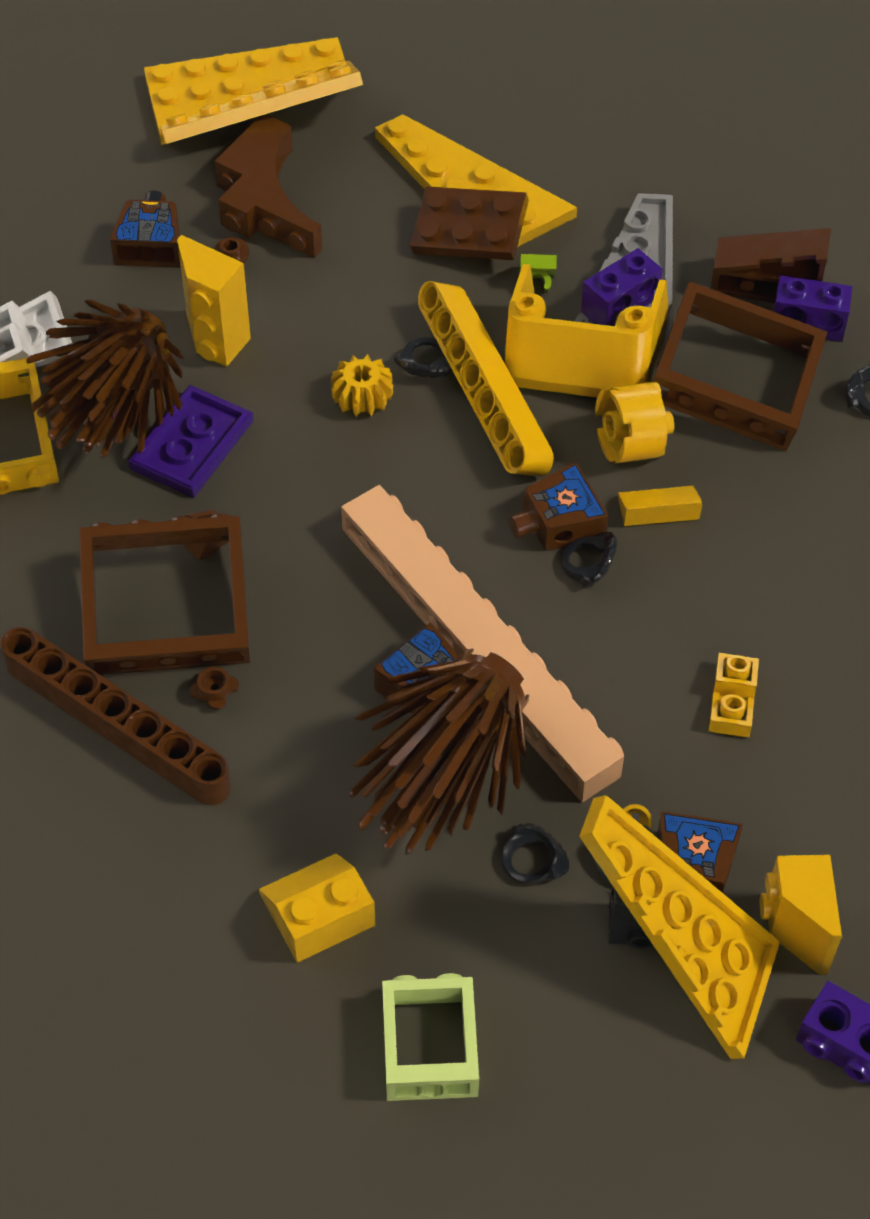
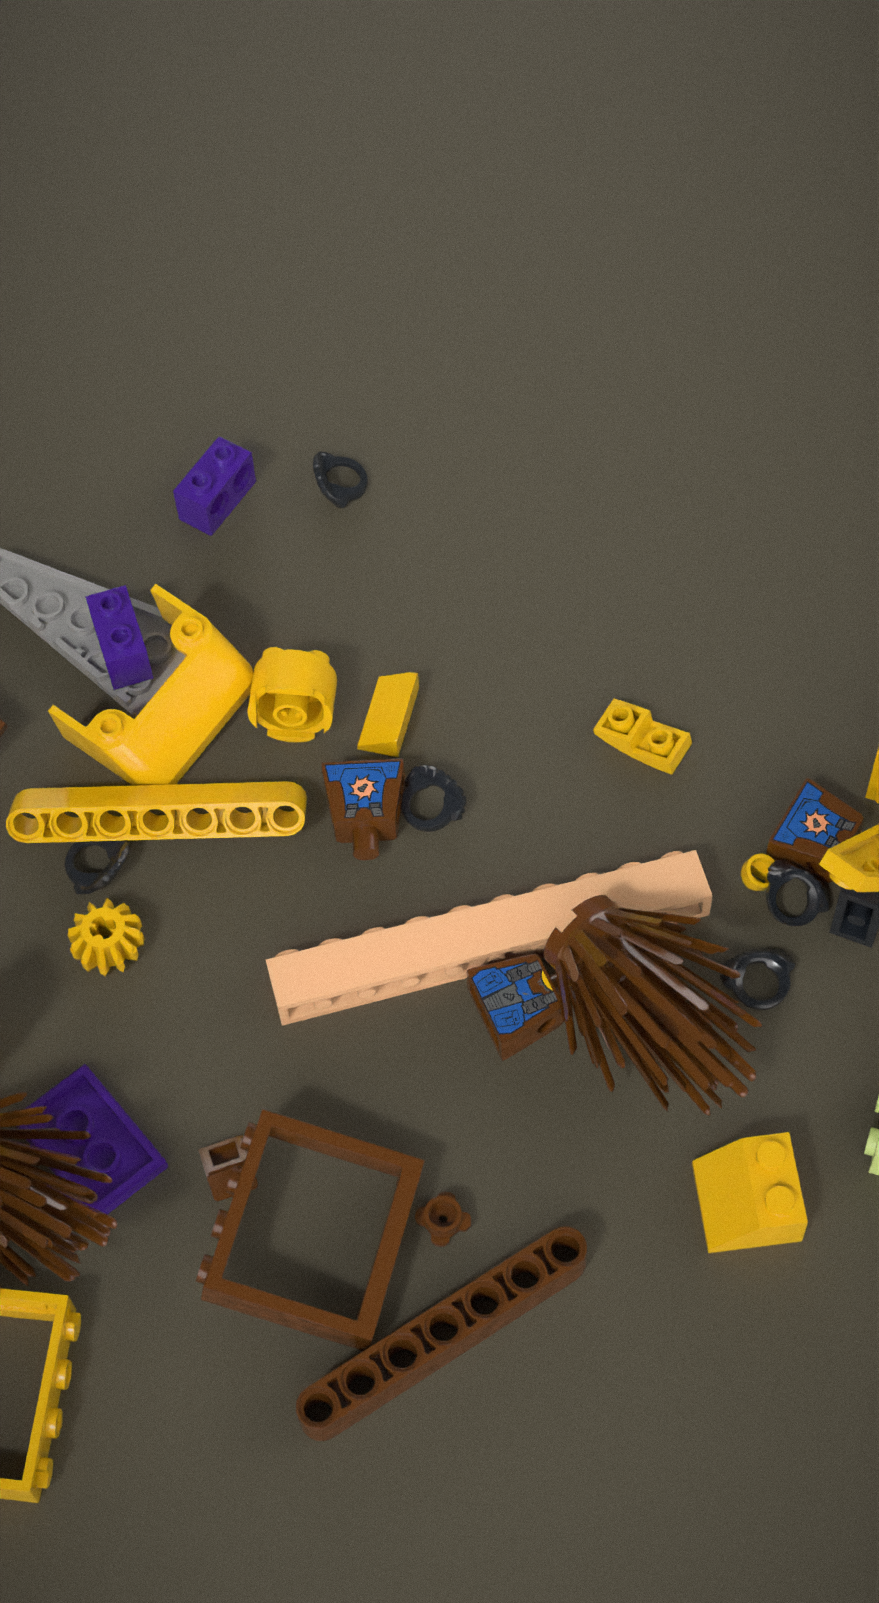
camera: 65 degrees left, 5 degrees up
lime tile [520,254,557,292] -> none
reddish brown window [652,281,827,451] -> none
reddish brown wedge [710,228,831,303] -> none

